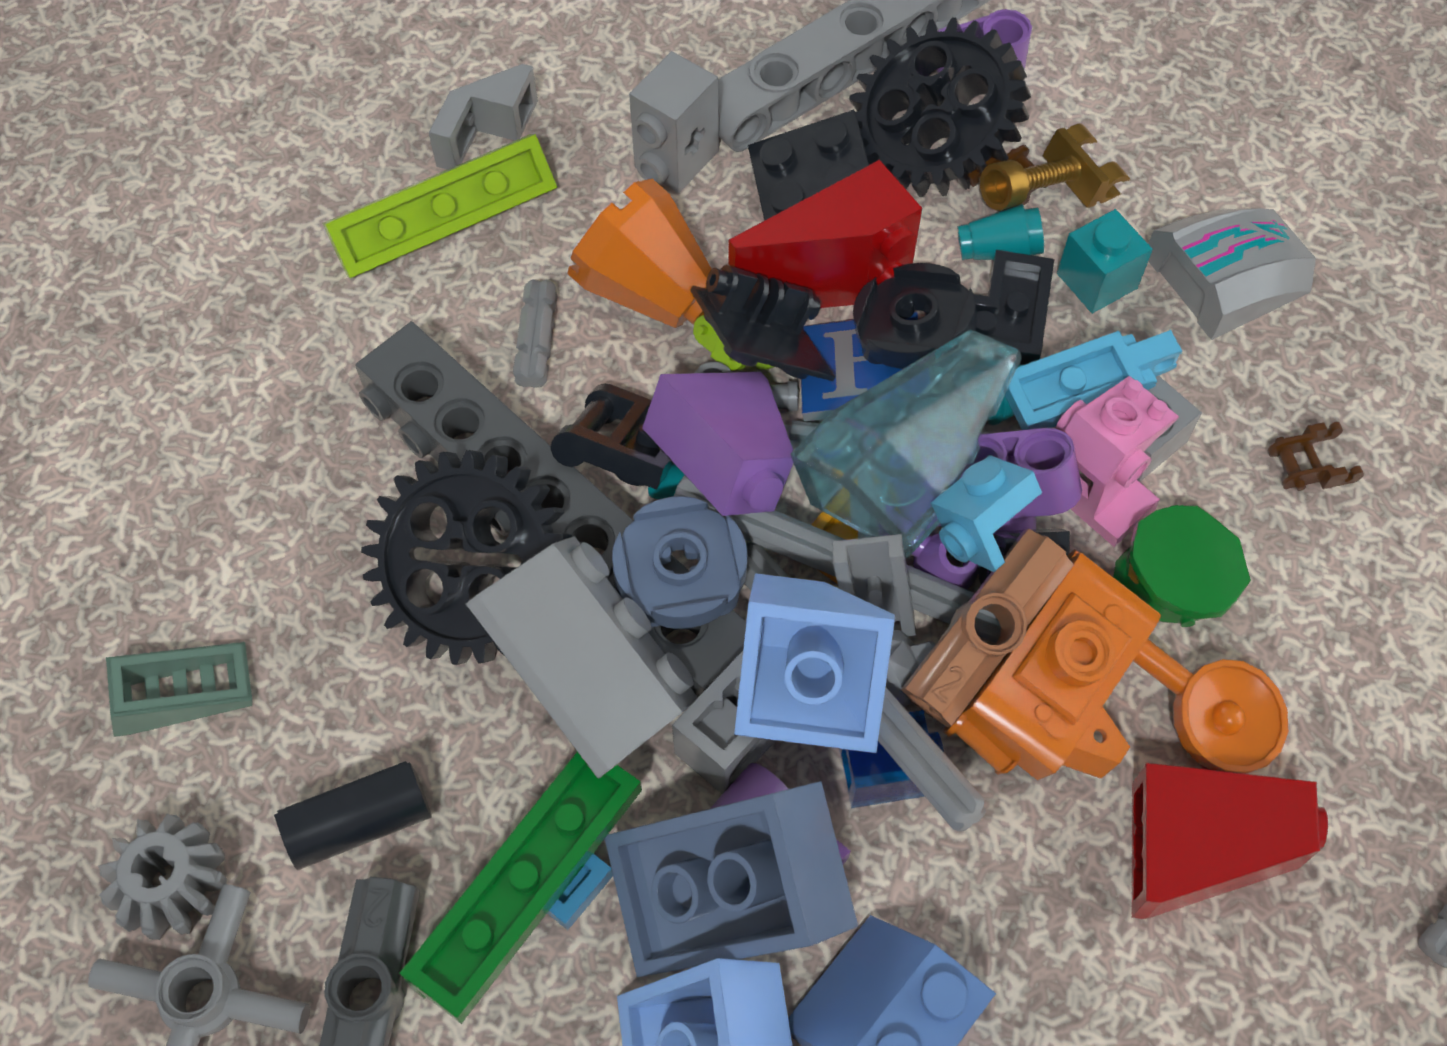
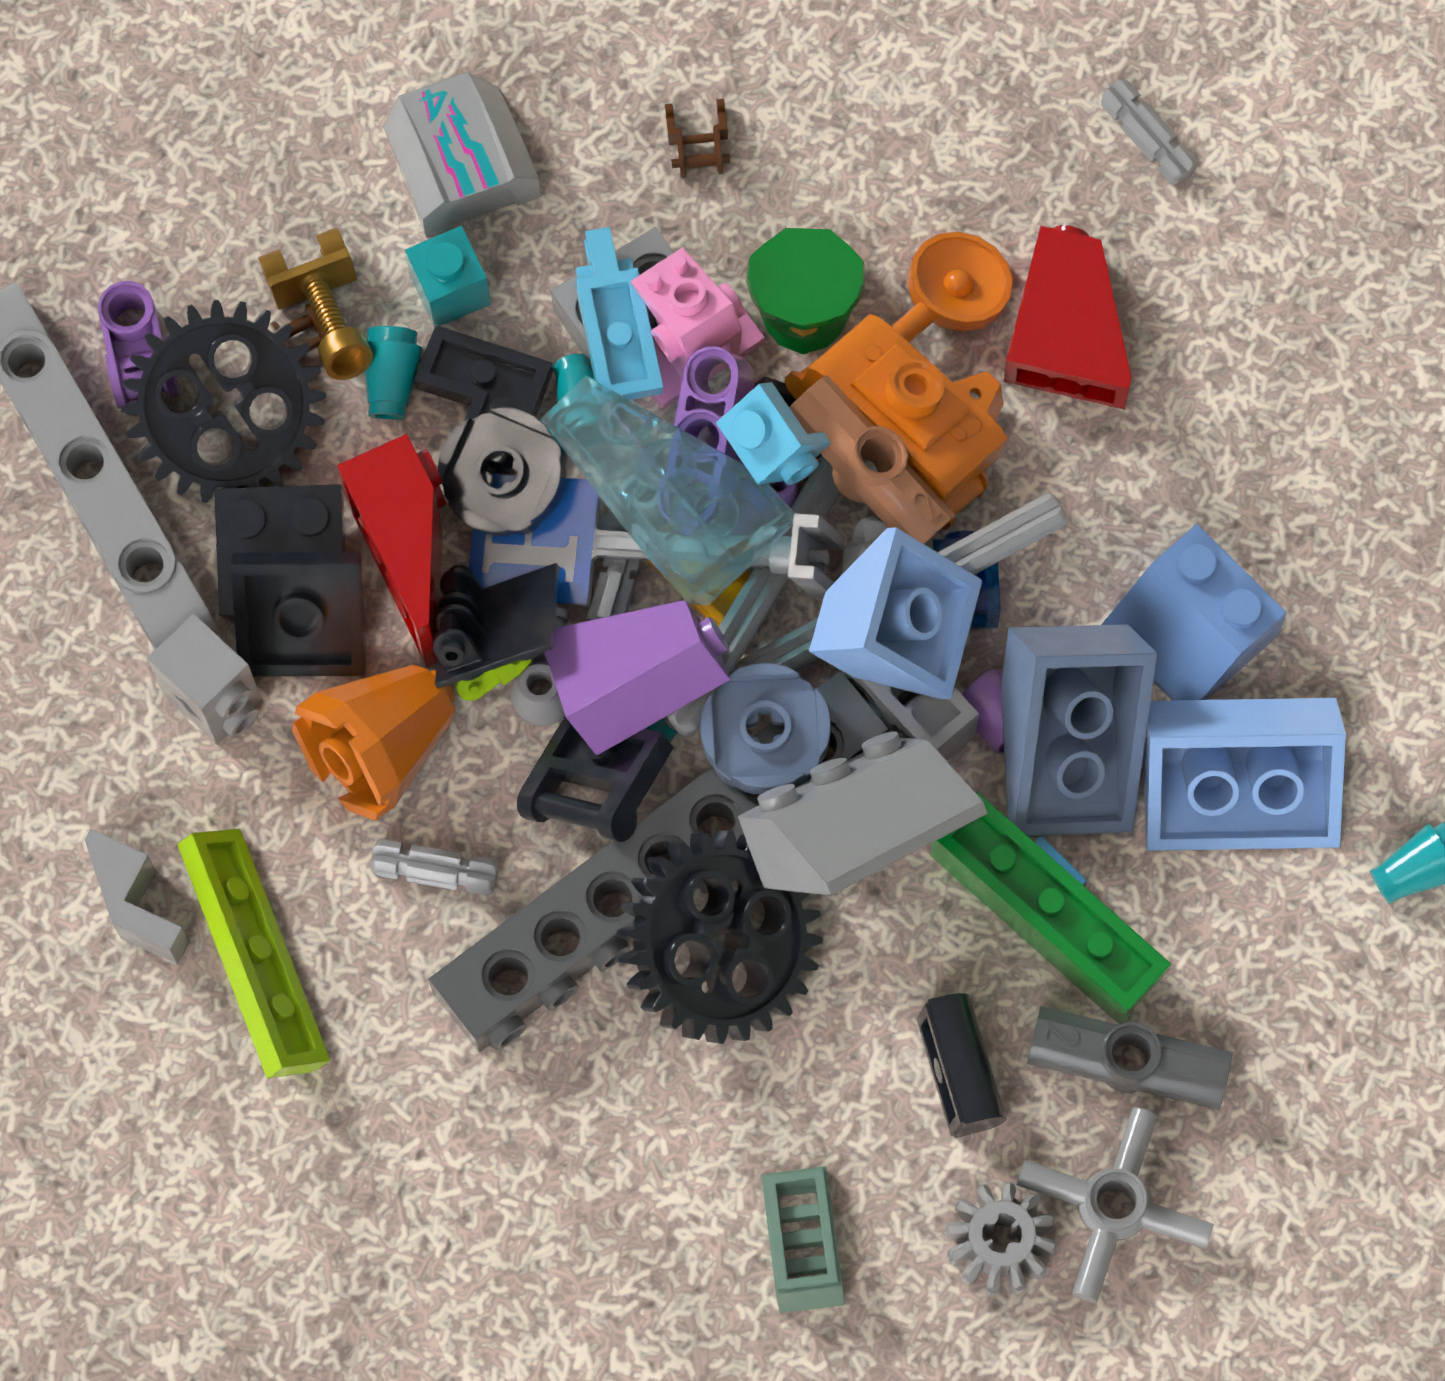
camera: 80 degrees left, 10 degrees up
none -> black plate [230,552,367,677]

